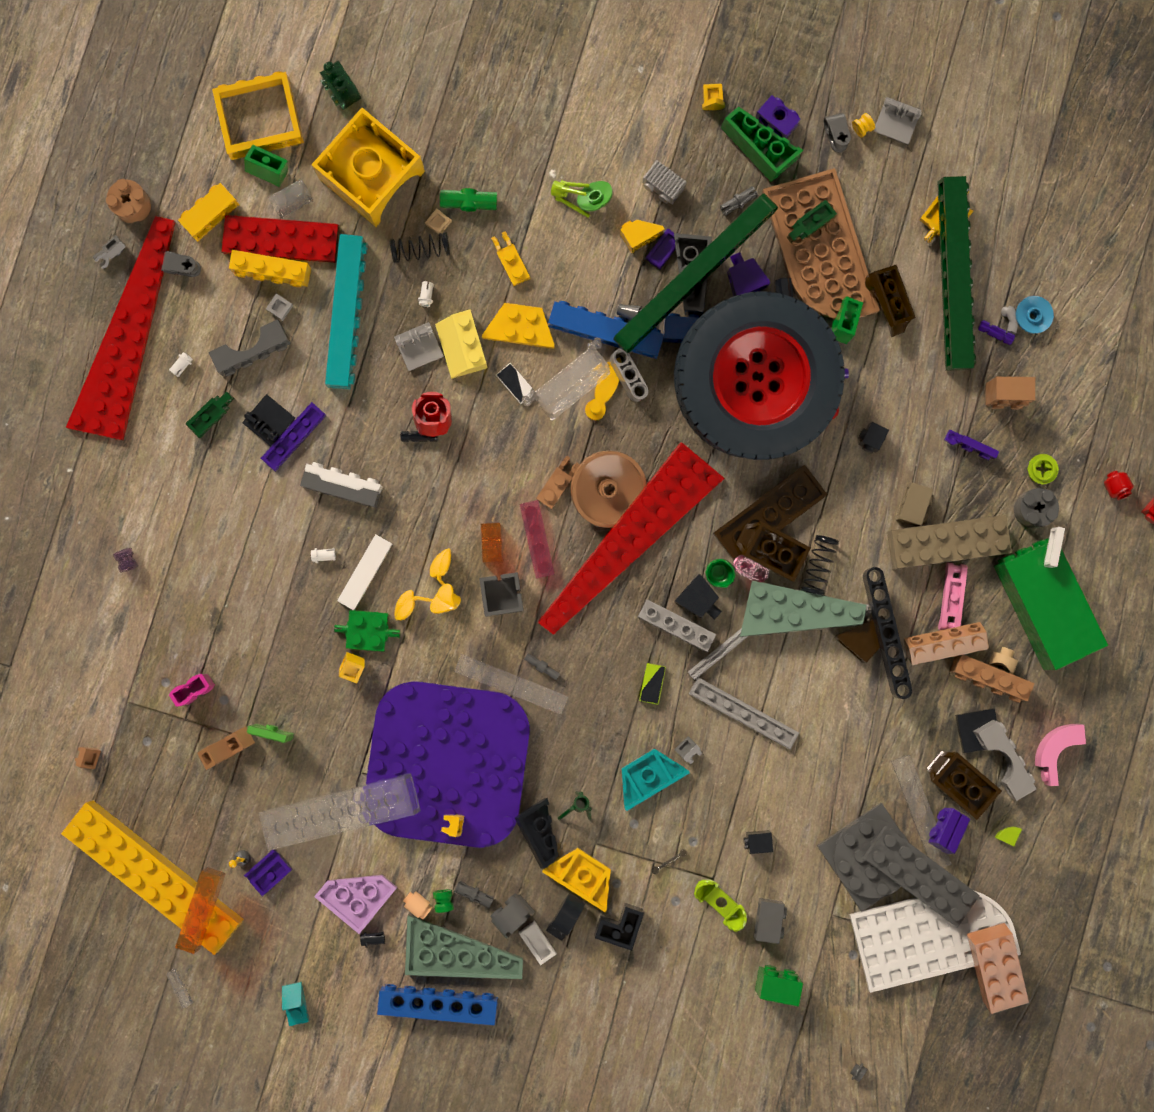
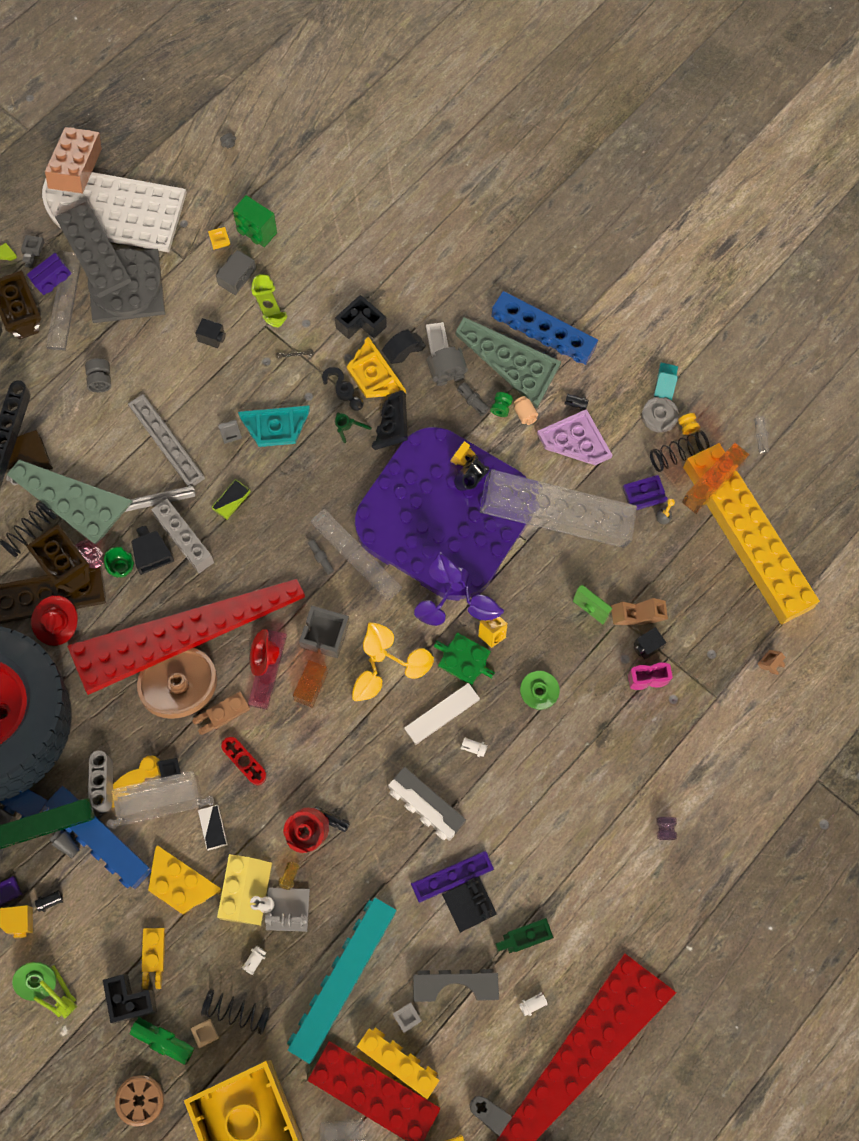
camera: 155 degrees left, 15 degrees down
none -> dark grey plate [21,235,44,268]
none -> red hat [31,596,78,646]
none -> black pin [35,890,63,912]
none -> dark grey wheel [85,358,112,393]
none -> black brick [103,974,157,1024]
none -> medium nougat wheel [115,1075,164,1126]
none -> black plate [156,758,182,783]
none -> yellow plate [208,227,230,250]
none -> red beam [221,737,267,786]
none -> red hat [250,629,280,676]
none -> white pin [250,896,275,913]
none -> clear yellow pin [279,862,300,890]
none -> black piece [322,367,364,411]
none -> dark purple plant [414,552,504,626]
none -> black piece [454,455,489,491]
none -> bright green dish [520,671,560,710]
none -> black brick [634,627,667,660]
none -> light grey tile [642,397,679,433]
none -> black piece [650,430,710,472]
none -> yellow wheel [678,413,700,435]

